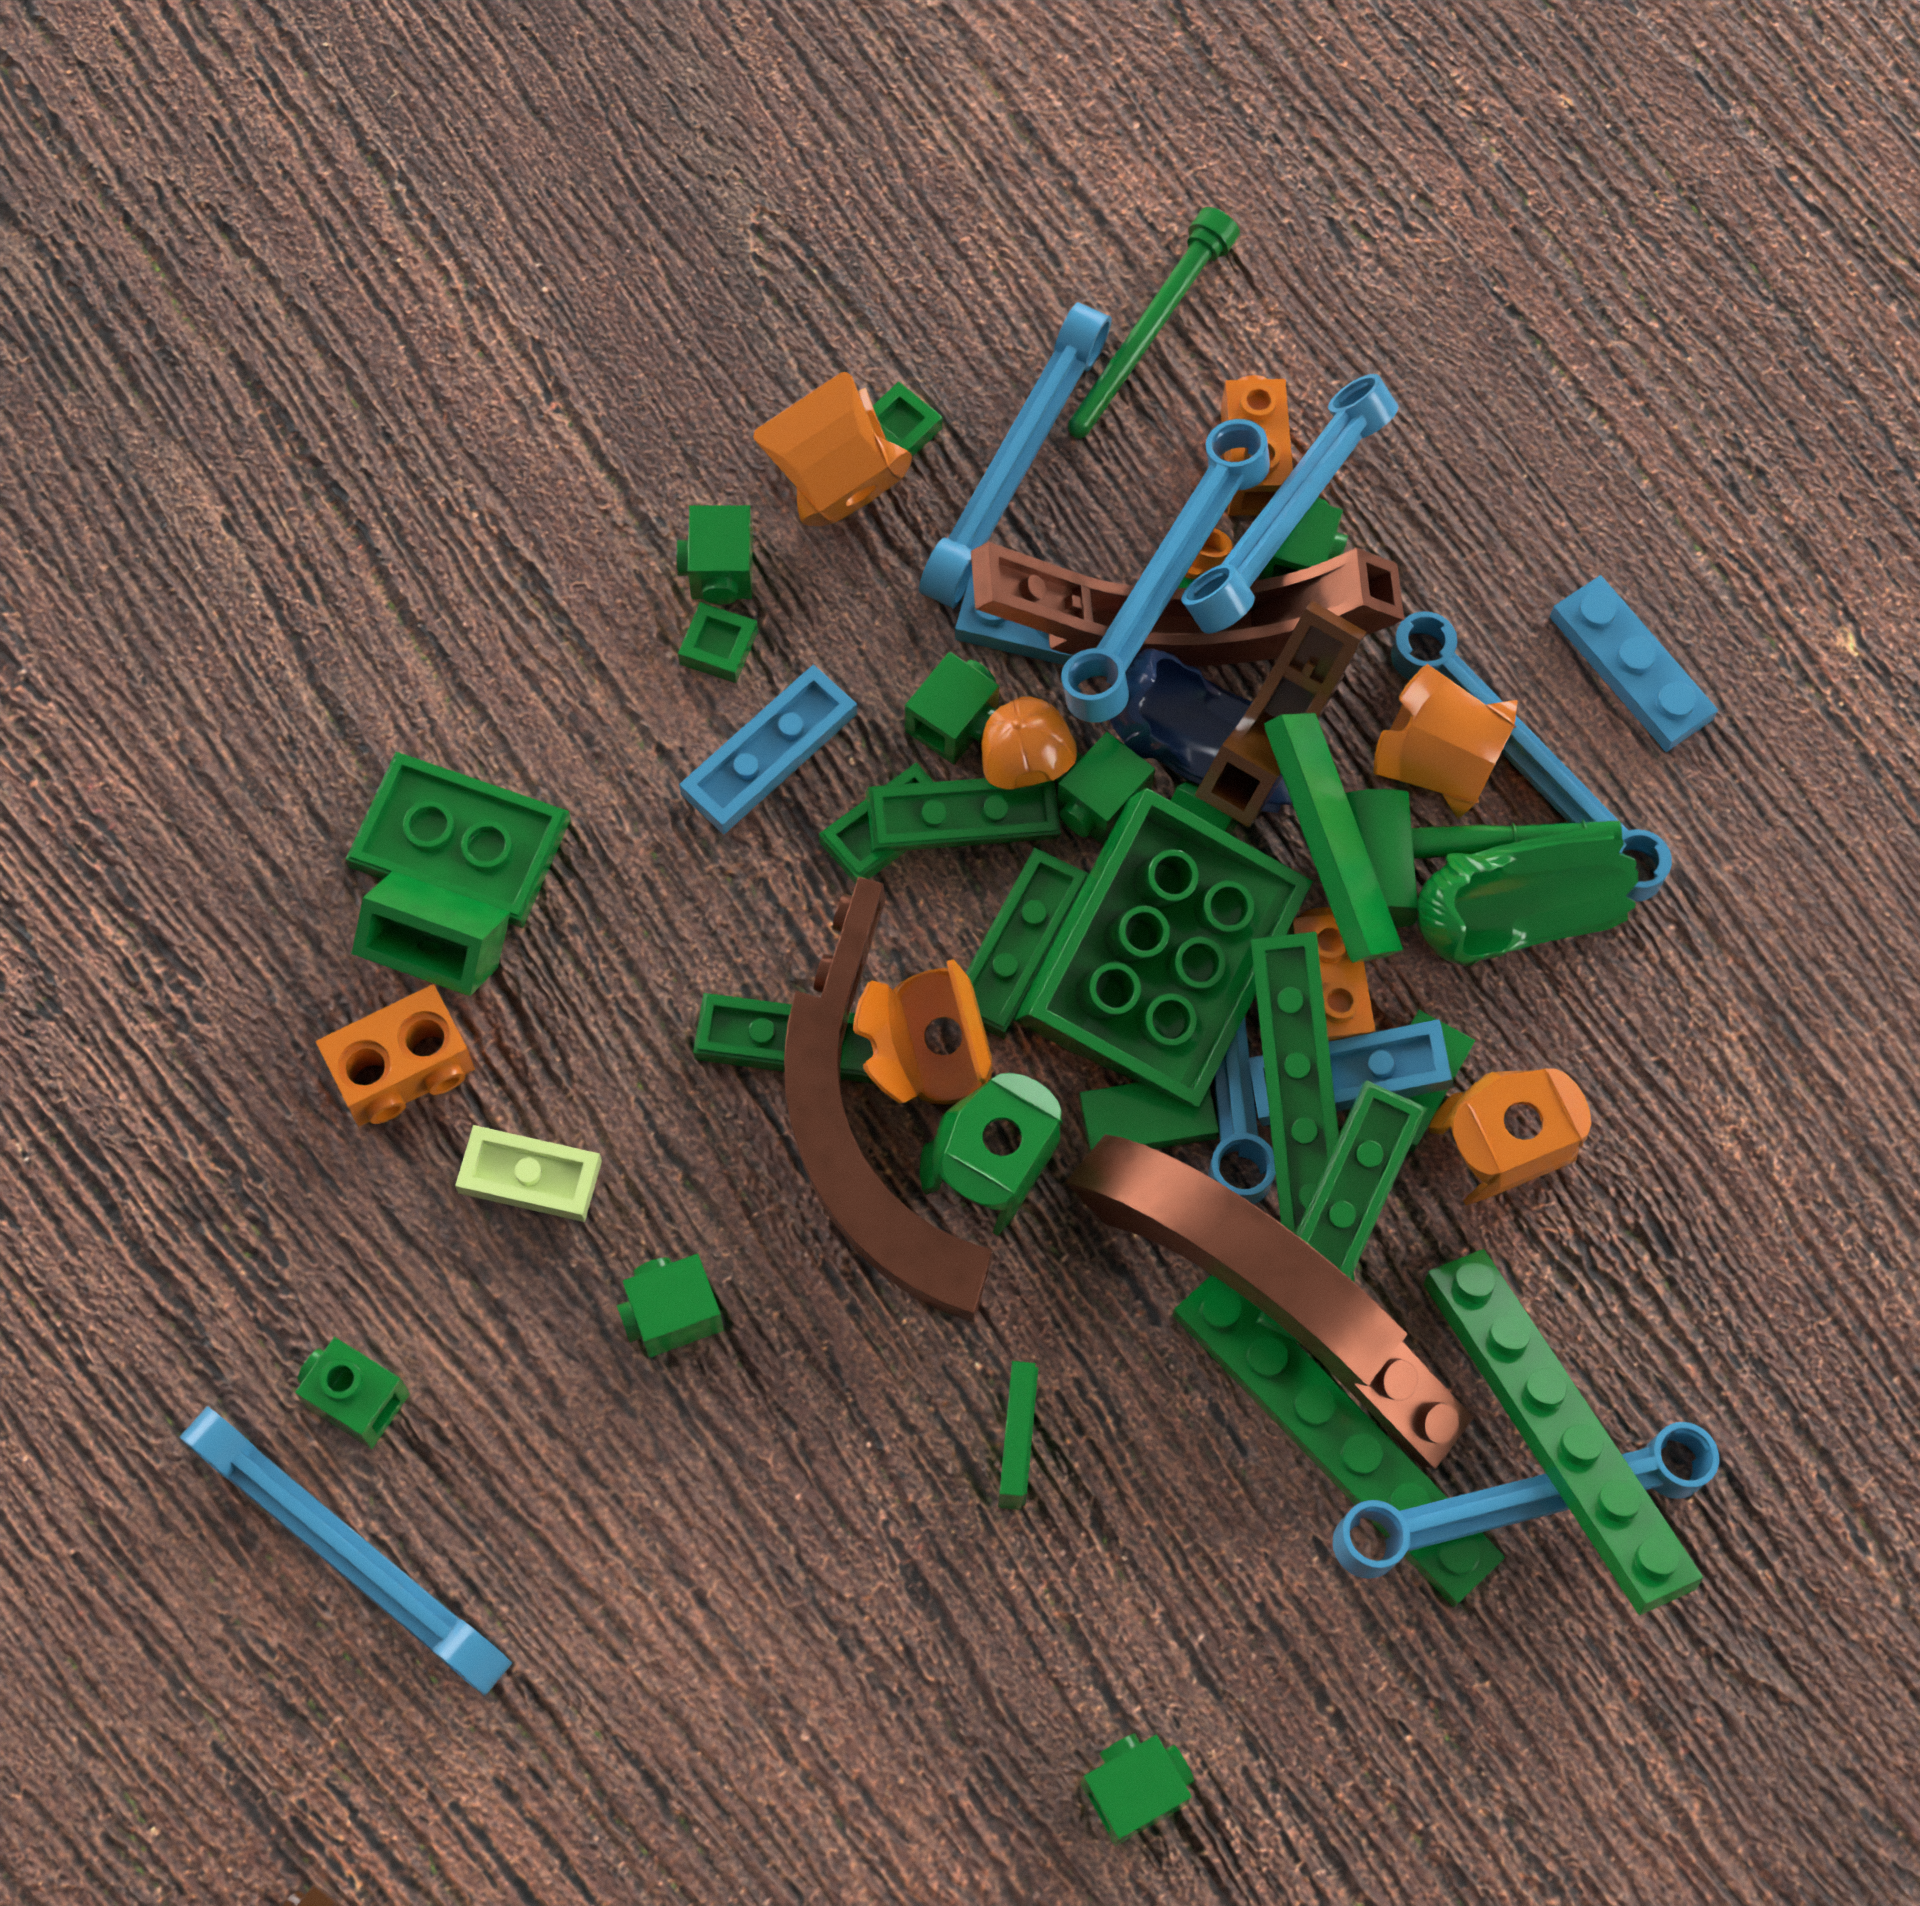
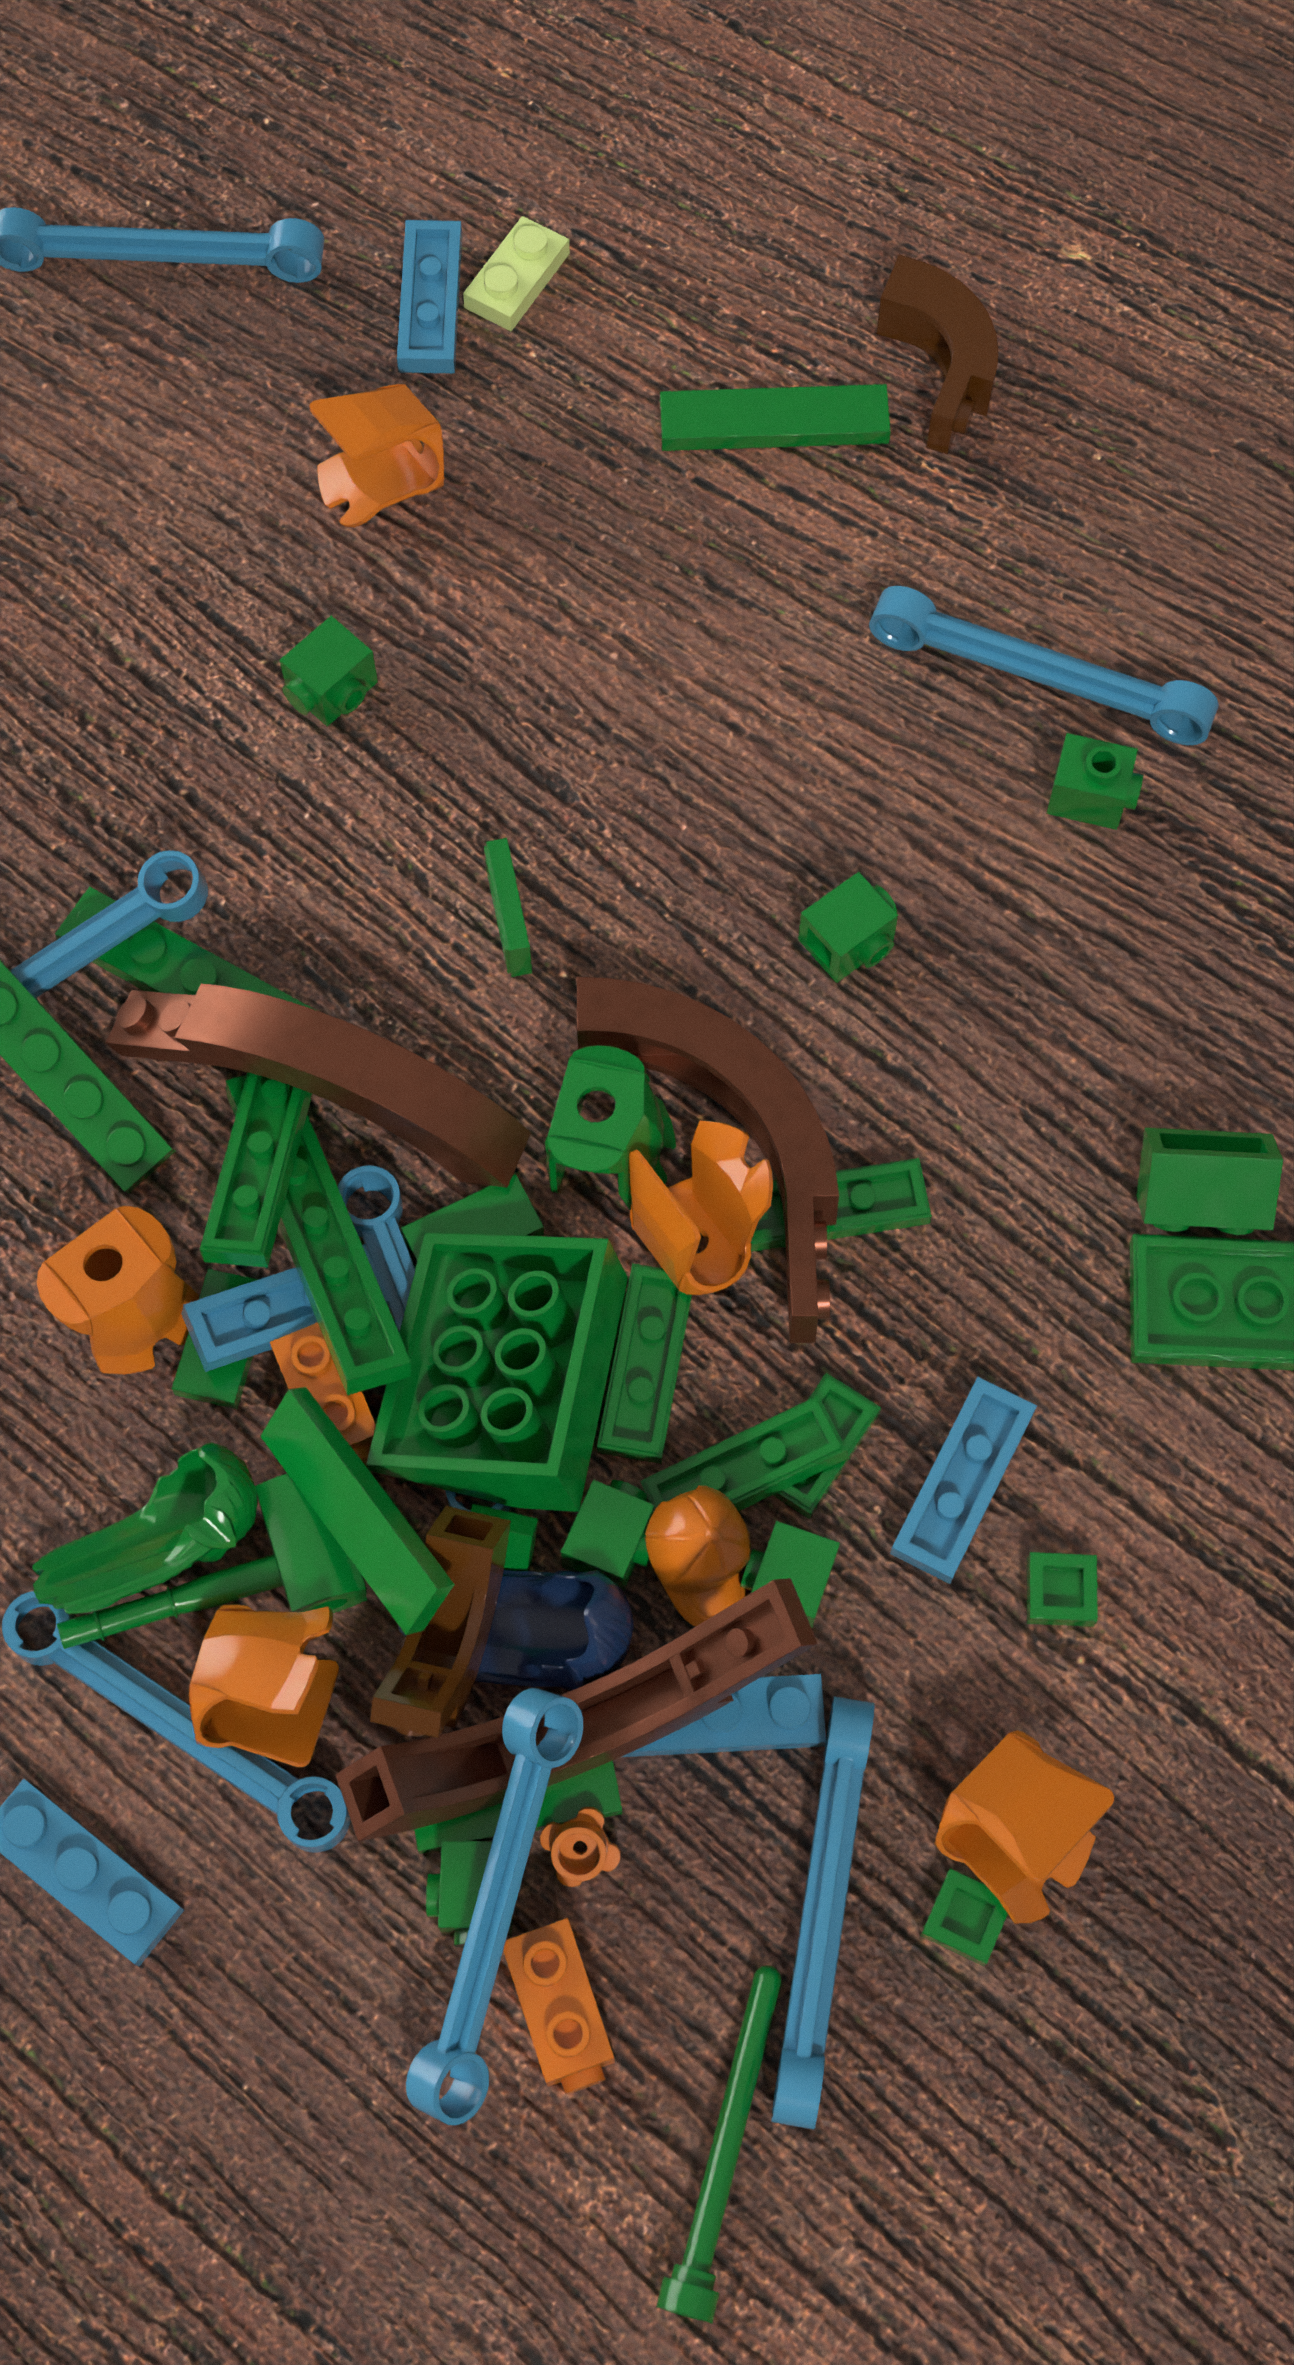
camera: 165 degrees right, 0 degrees up
orange brick [315,984,475,1127] -> none
yellowish green plate [455,1125,602,1222] -> none
green brick [677,505,753,605] -> none
dark azure piece [1061,419,1270,723] -> none

